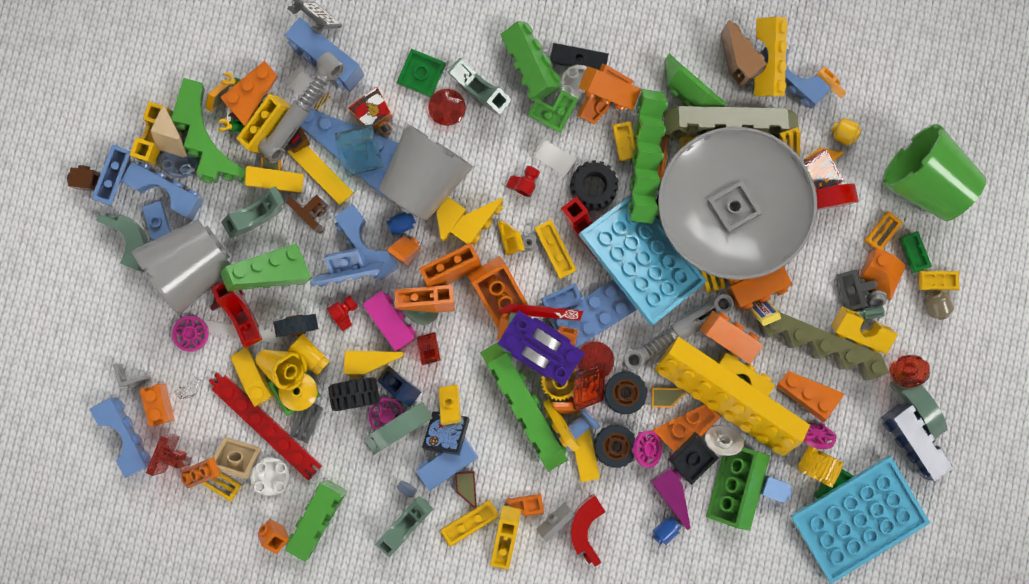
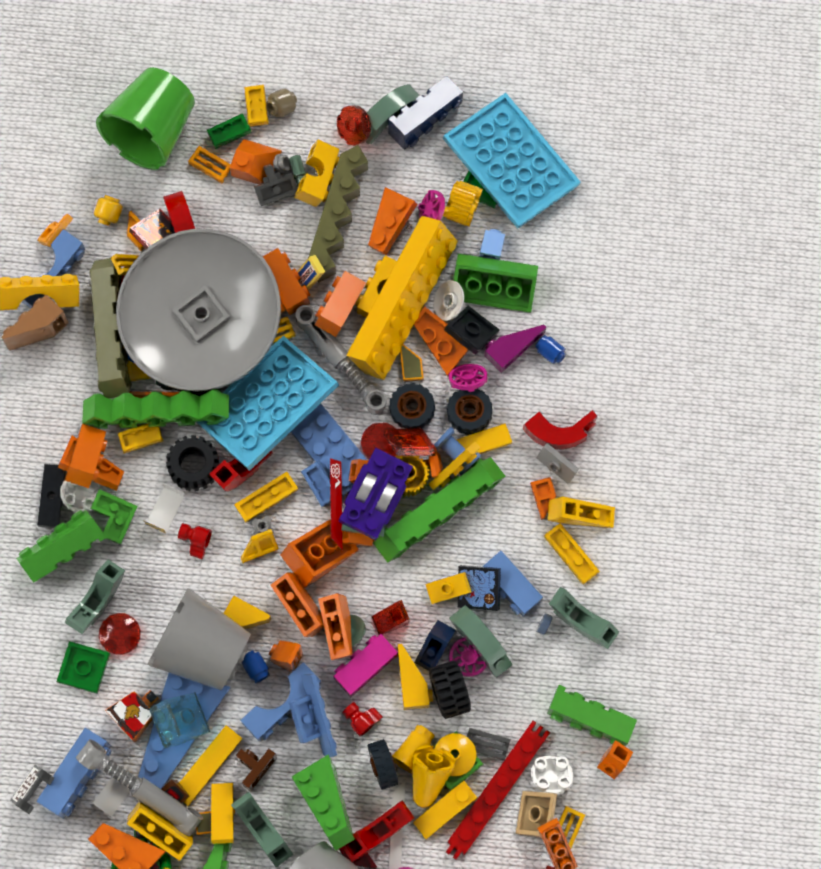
camera: 100 degrees left, 10 degrees down
yellow slope [450,198,504,246] -> none
olive tile [455,471,477,508] -> none
bright green wedge [664,53,727,107] -> none

